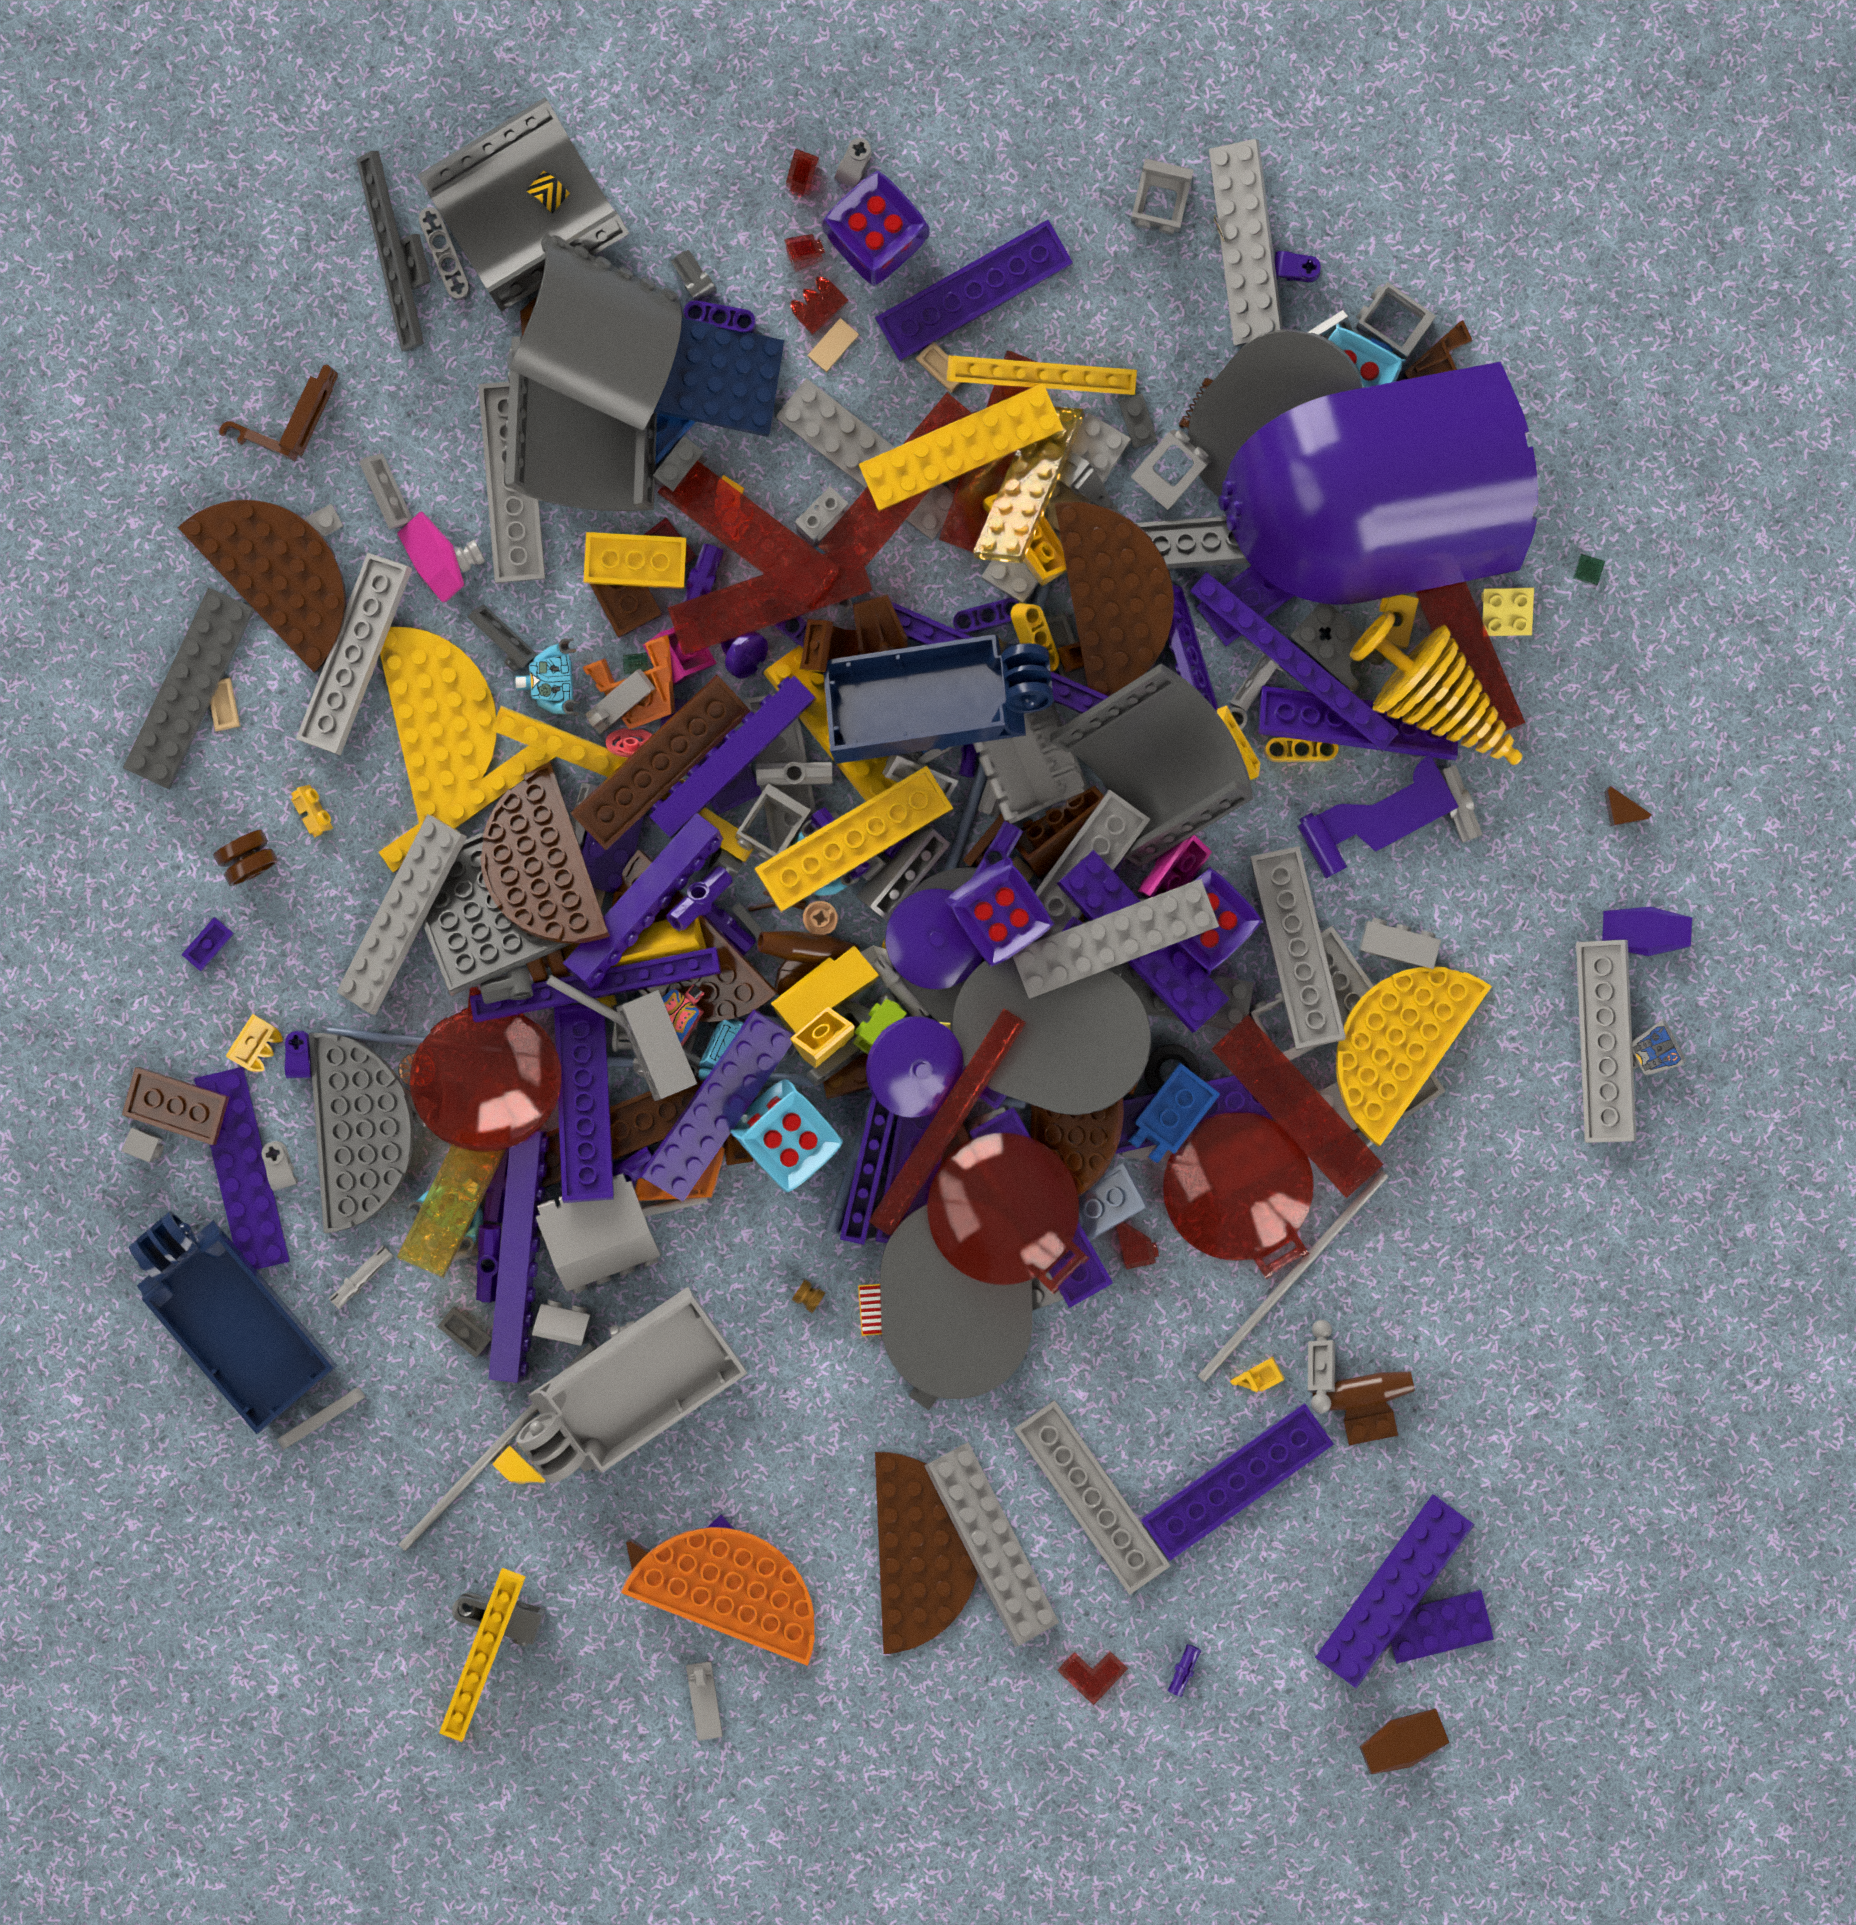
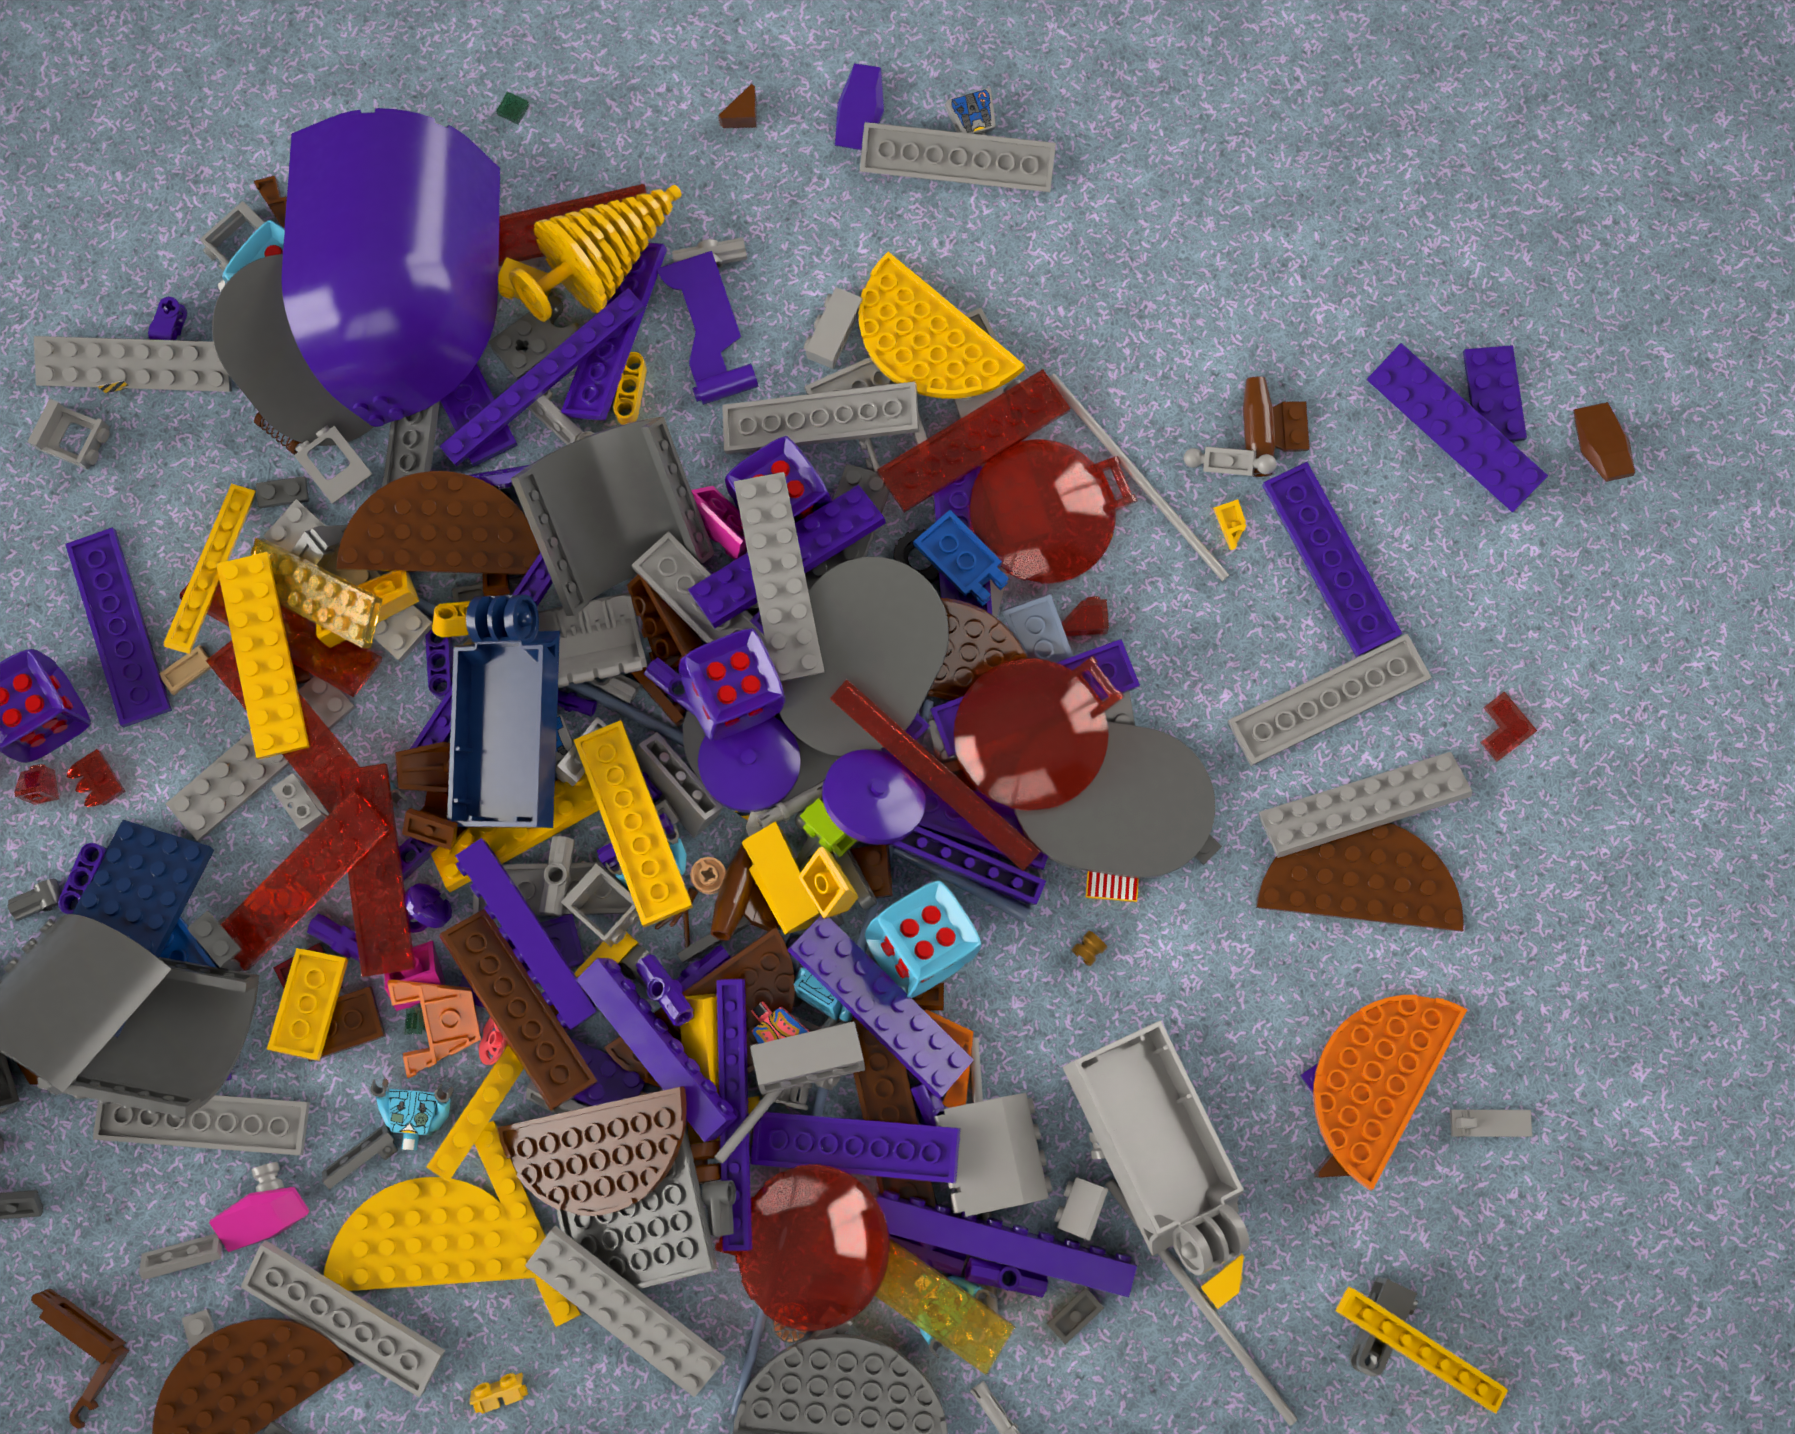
camera: 75 degrees left, 10 degrees down
light grey hinge [585,669,656,734] -> none
tan tile [808,318,859,373] -> none
dark purple pin [1167,1644,1202,1697] -> none
light yellow hinge [1481,587,1534,636] -> none

